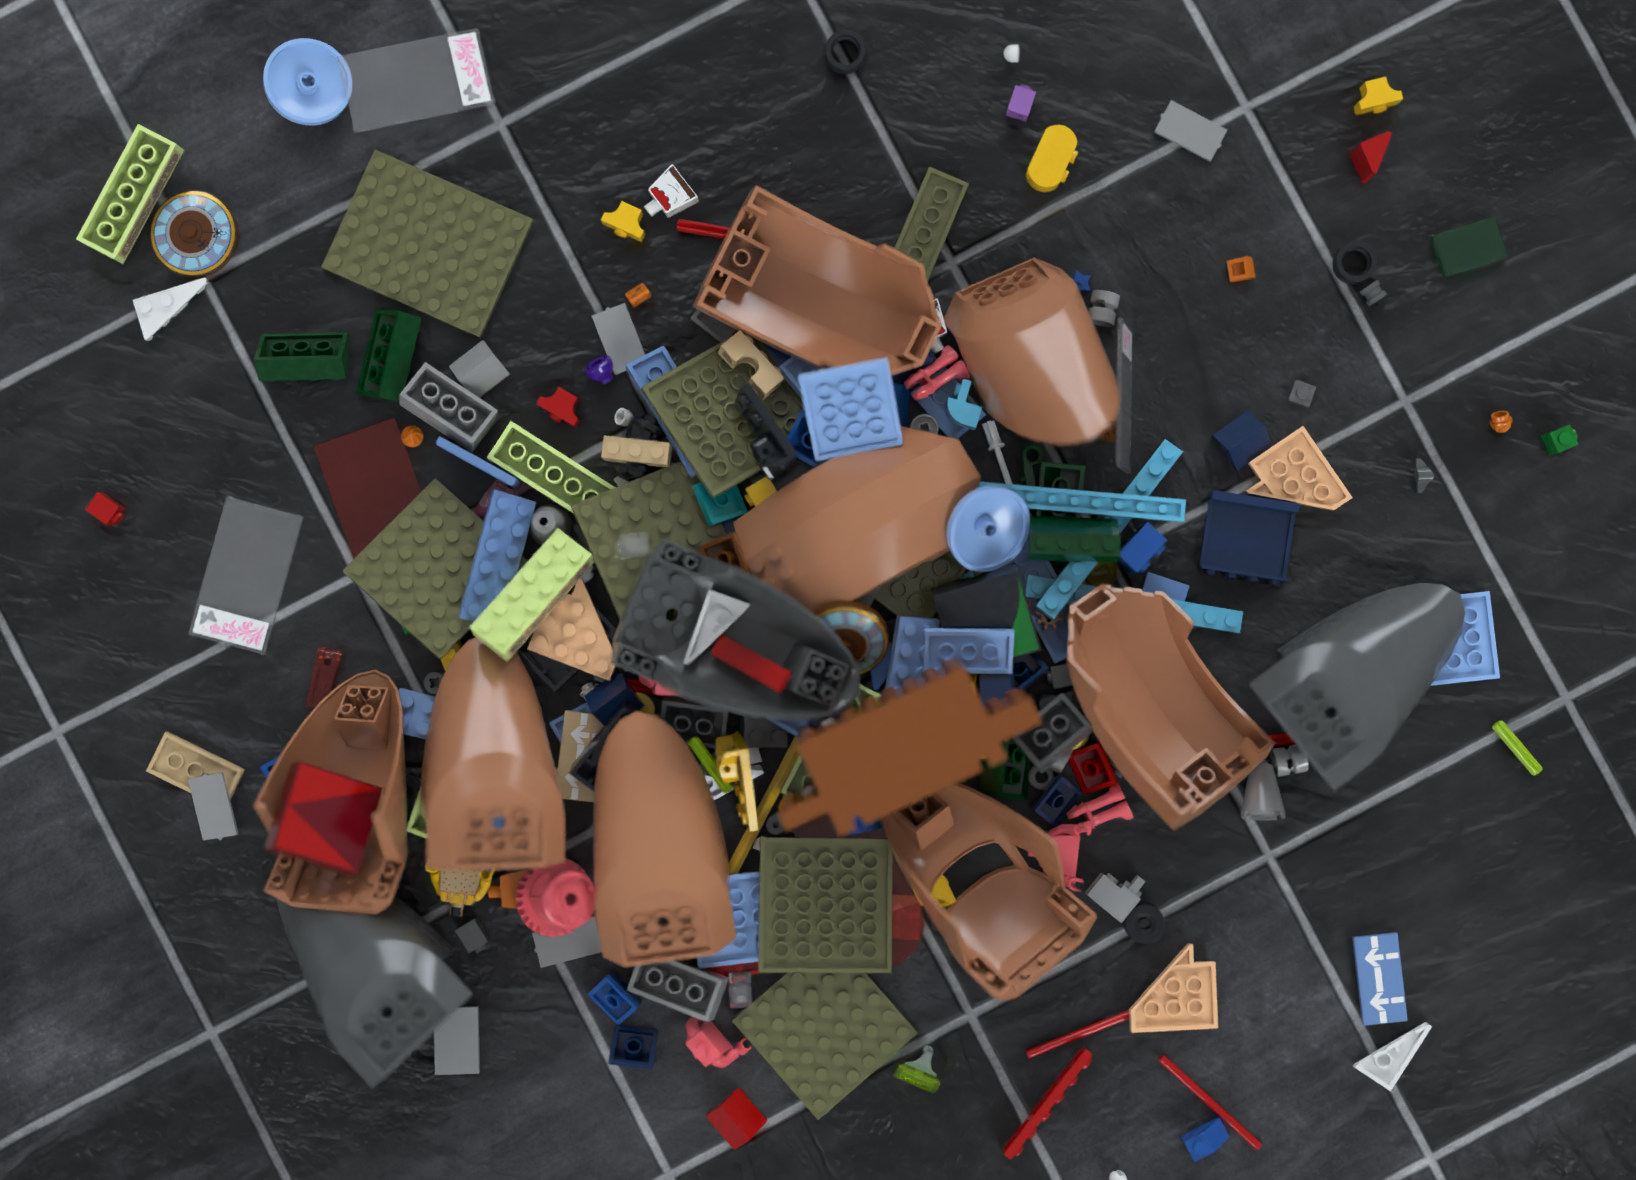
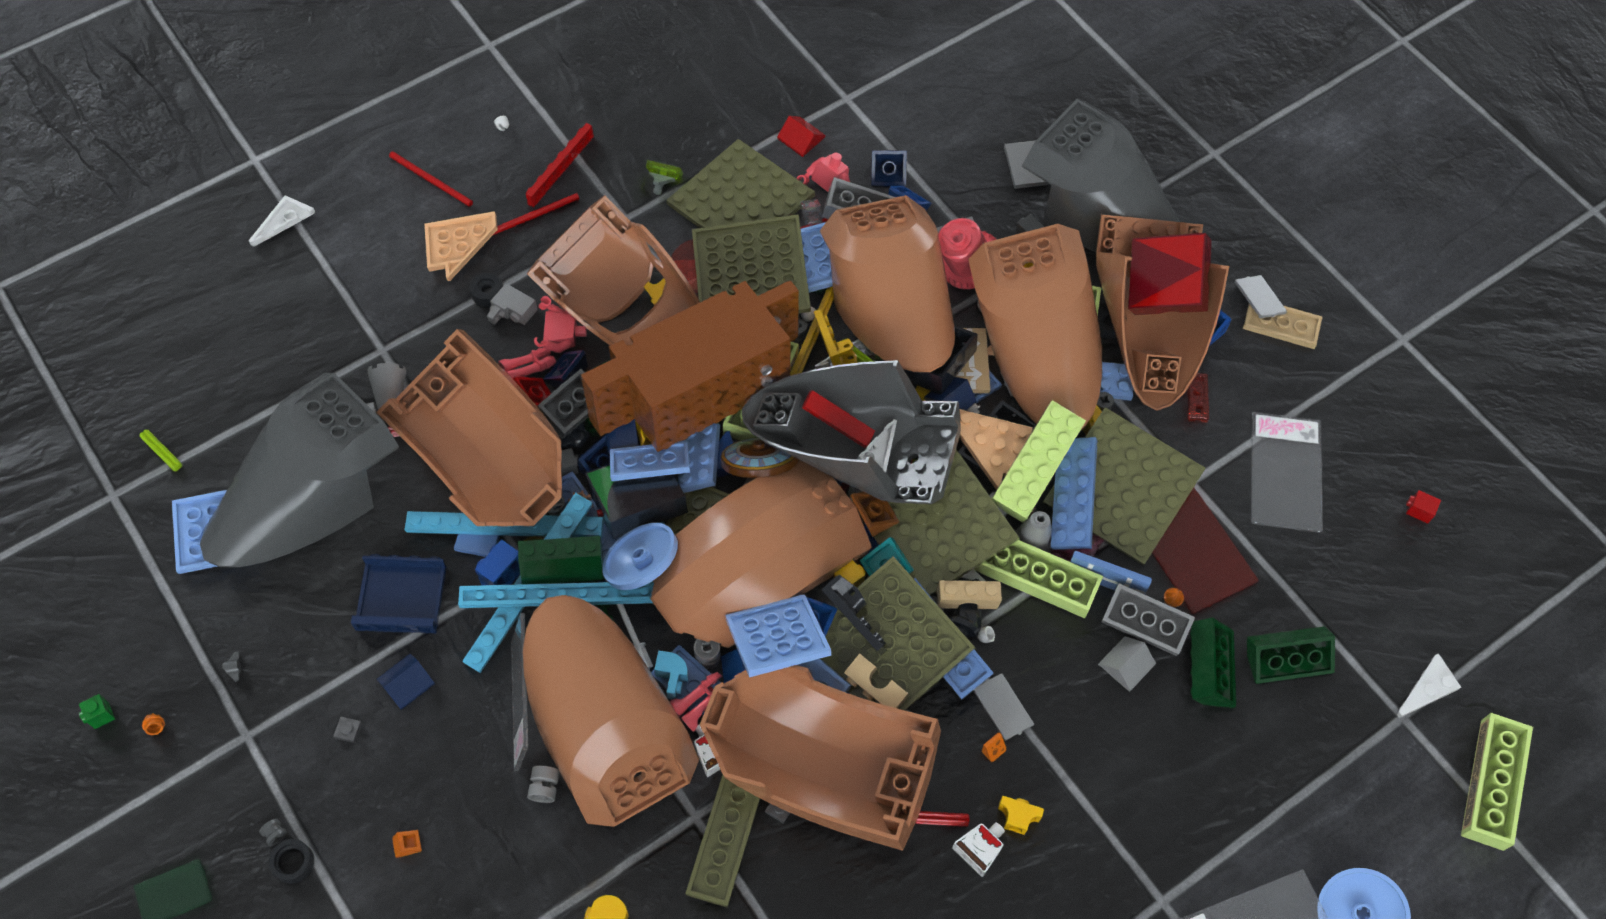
camera: 170 degrees right, 25 degrees down
dish [150,190,239,278] -> none
olive plate [322,150,534,338] -> none
red brick [536,387,580,428] -> none
dark purple brick [584,355,613,384] -> none
clear brick [615,532,650,560] -> none
blue piece [1073,270,1091,292] -> none
blue slope [1180,1117,1229,1162] -> none
light nougat wing [1245,426,1352,511] -> none
medium blue tile [1352,932,1408,1026] -> none

